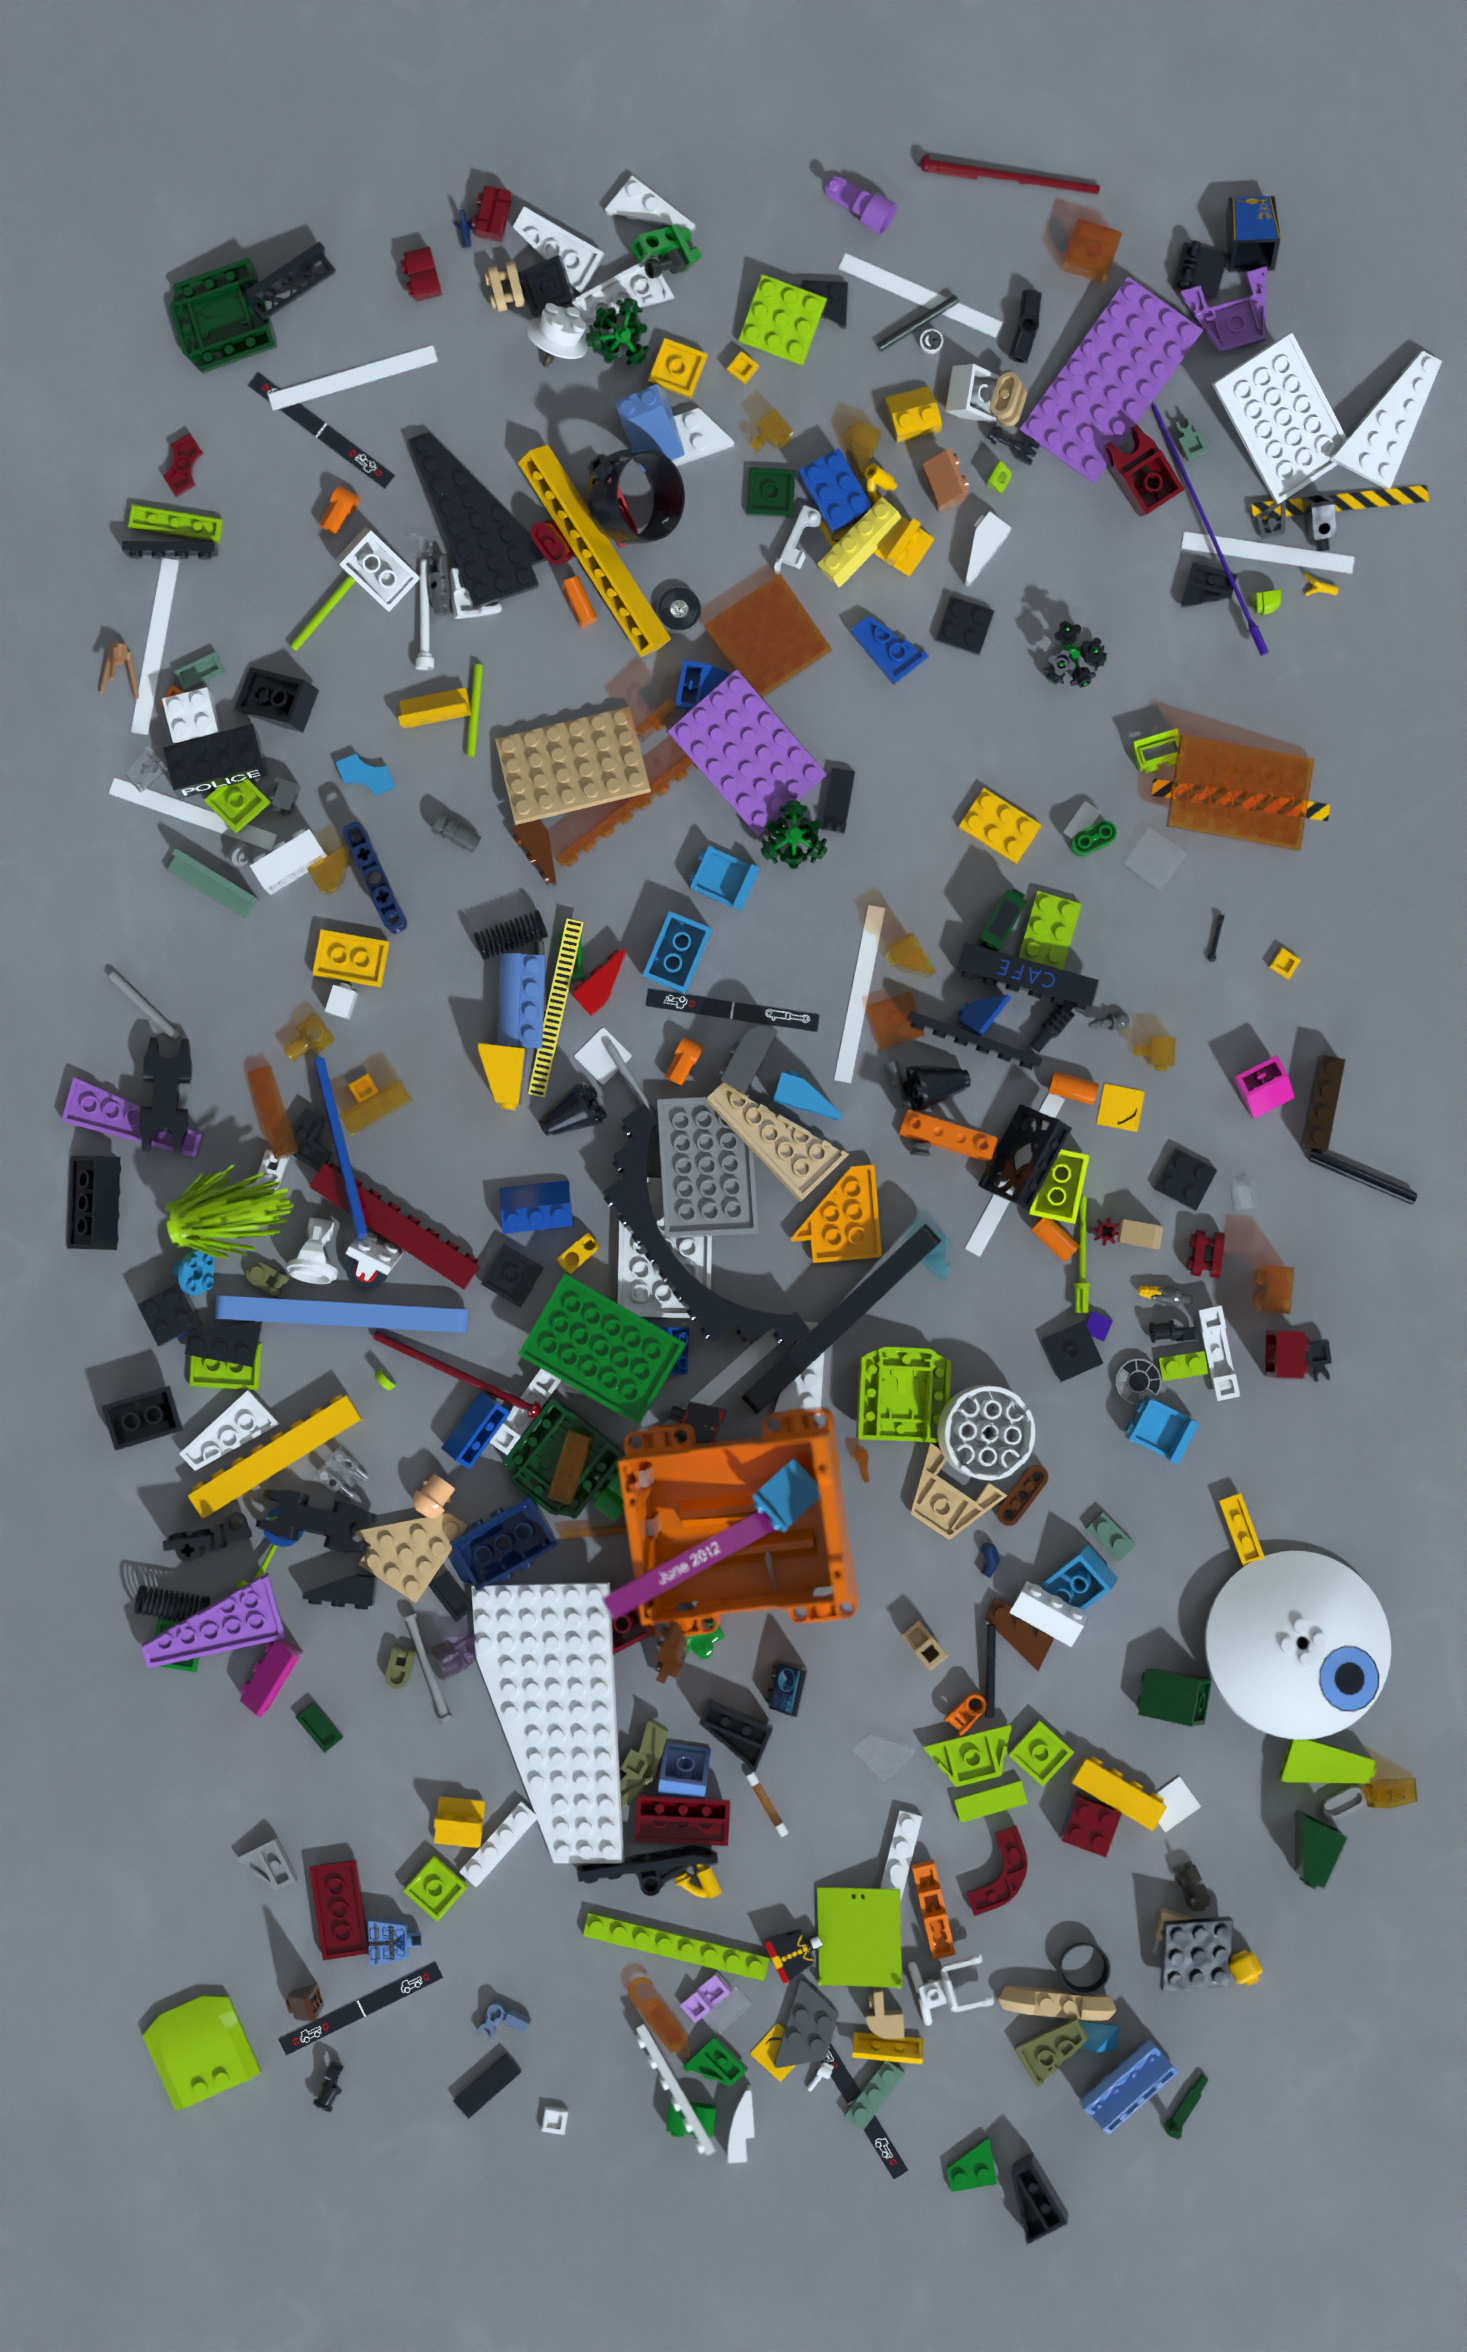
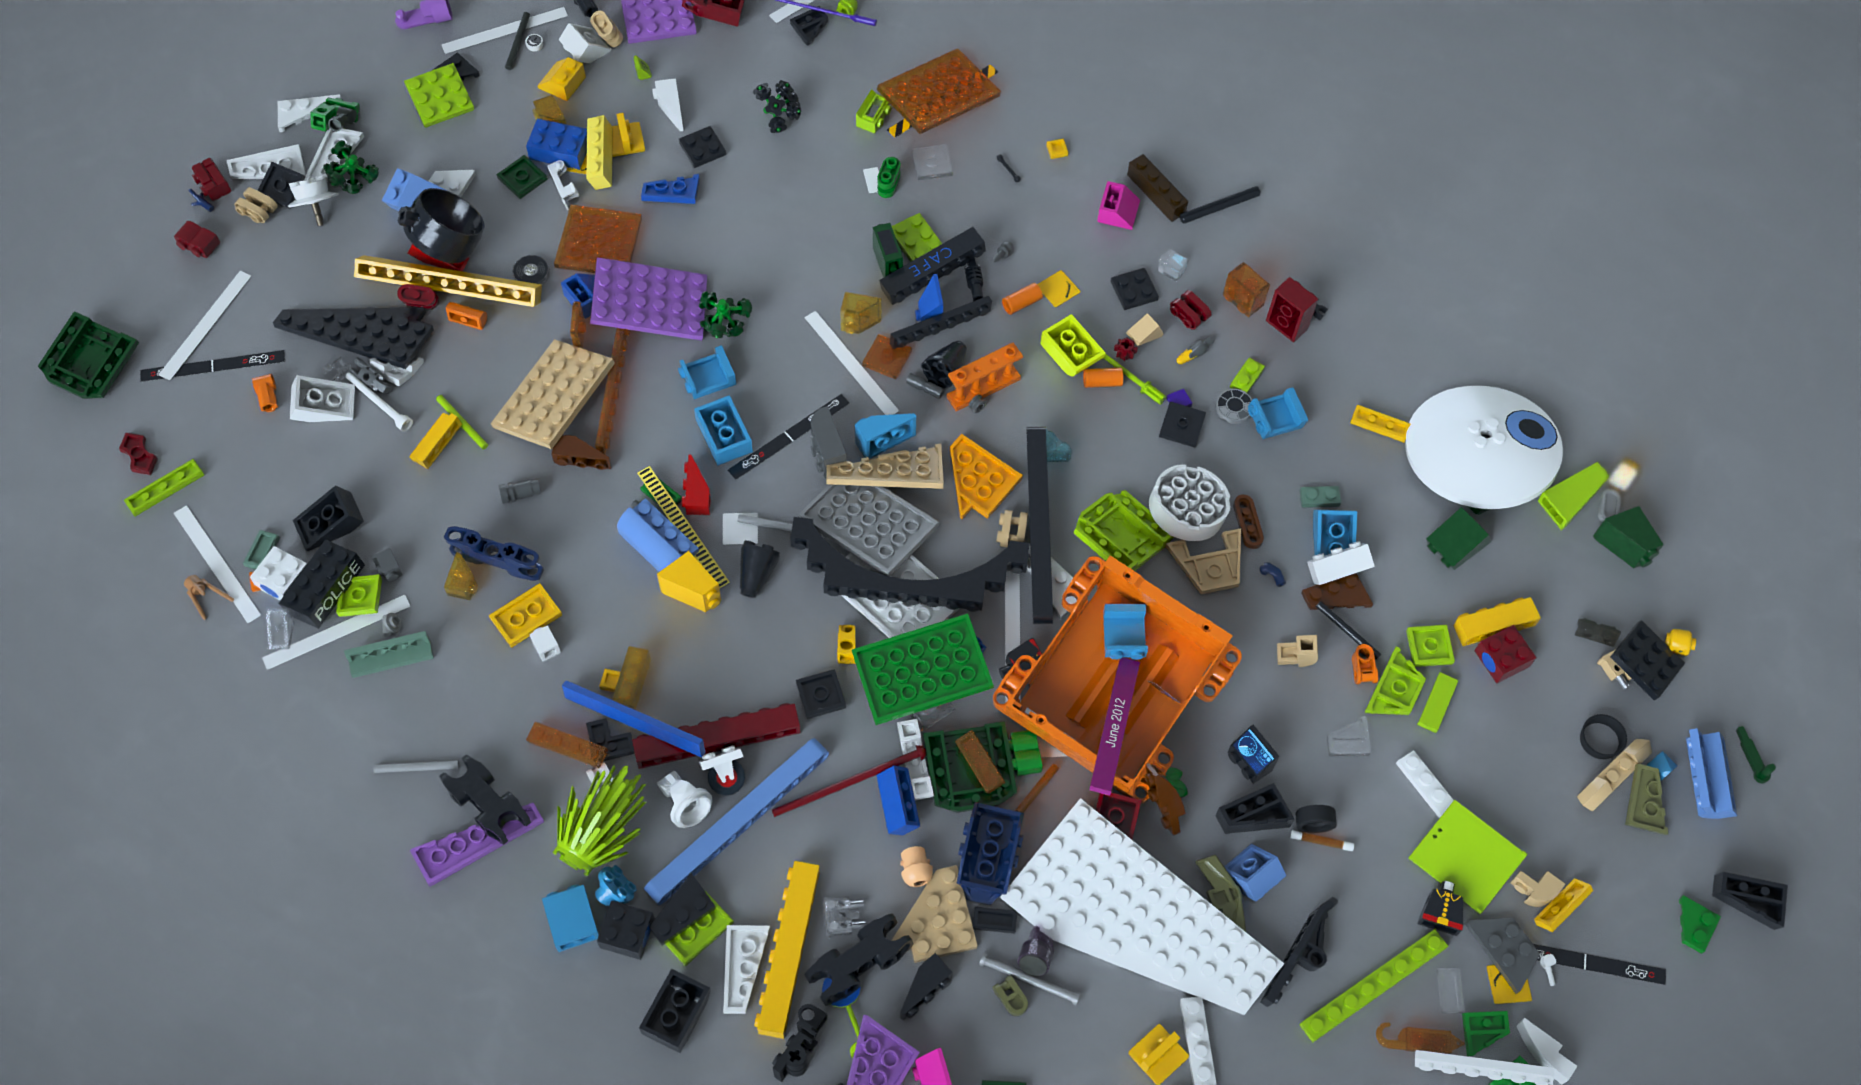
camera: 50 degrees left, 25 degrees down
black slope [67,1156,121,1250] -> none
black plate [122,541,218,560] -> none
black fence [245,241,336,322] -> none
olive plate [246,1262,290,1298] -> none
white brick [250,829,330,895] -> none
clear yellow piece [283,1014,335,1062] -> none
lime bar [289,575,355,651] -> none
dark azure tile [335,753,396,797] -> none
lime tile [375,1368,397,1391] -> none
black piece [473,910,548,961] -> none
blue slope [500,1180,574,1234] -> none
dark red slope [635,1795,731,1846] -> none
yellow plate [648,338,708,399] -> none
orange piece [664,1036,704,1086] -> none
yellow plant [674,1864,722,1899] -> none
lavender slope [680,1972,732,2023] -> none
yellow plate [727,351,759,385] -> none
clear yellow brick [751,408,793,452] -> none
black hinge [822,768,855,834] -> none
sand green plate [844,2061,905,2130] -> none
yellow plant [864,464,897,507] -> none
white piece [908,1954,994,2025] -> none
orange slope [911,1859,956,1960] -> none
nougat slope [922,448,969,512] -> none
yellow plate [958,788,1042,865] -> none
white sticker [965,1093,1065,1257] -> none
dark red plate [966,1825,1027,1916] -> none
black fence [978,1104,1072,1211] -> none
black hinge [987,426,1040,465] -> none
clear yellow brick [1133,1037,1176,1071] -> none
black connector [1149,1320,1197,1343] -> none
white sticker [1156,1776,1201,1833] -> none
white slope [1198,1305,1240,1401] -> none
none -> dark azure panel [542,884,599,952]
none -> tan brick [996,510,1028,547]
none -> black tyre [1295,805,1337,833]

